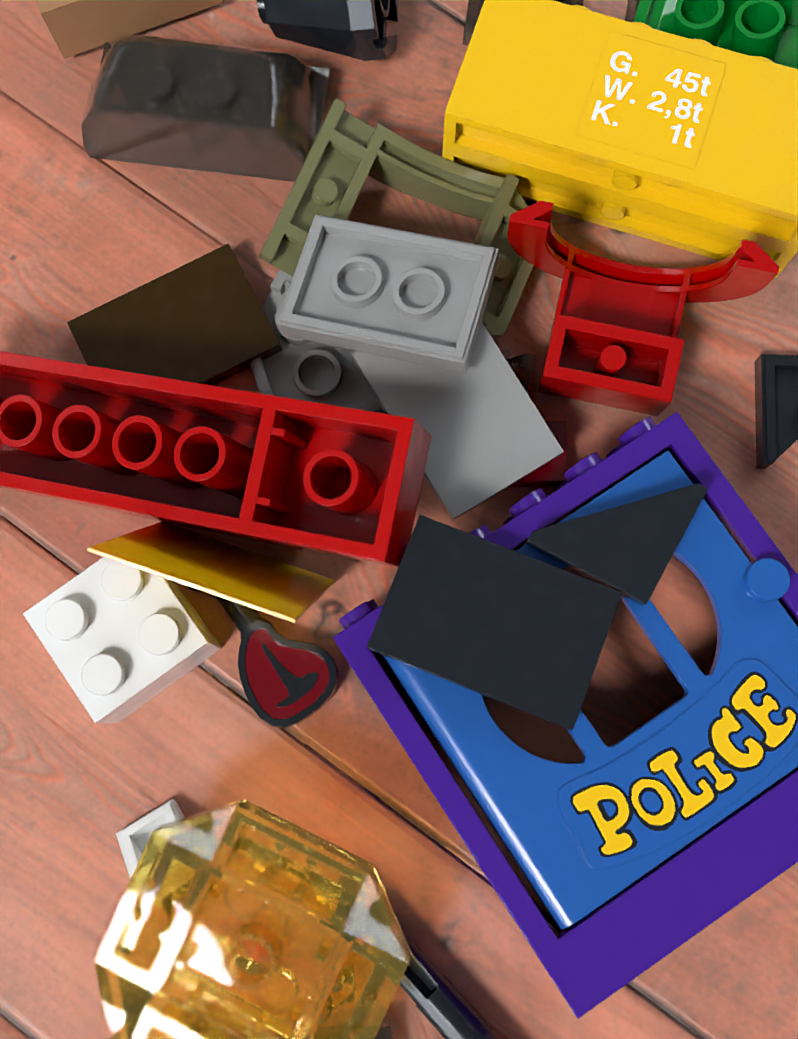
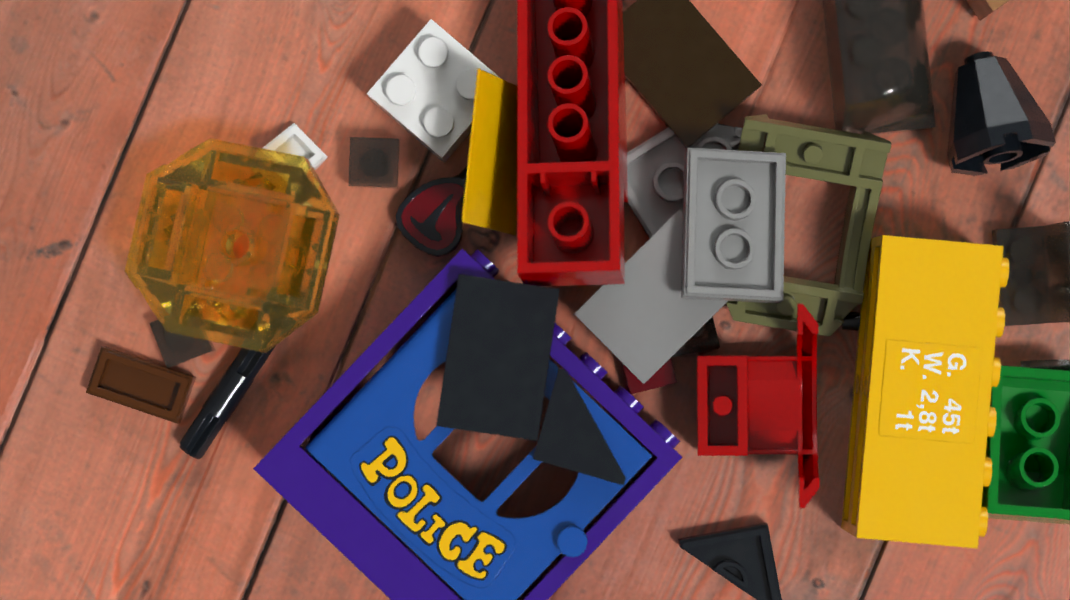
camera: 75 degrees right, 10 degrees up
none -> clear smoke plate [348,137,400,189]

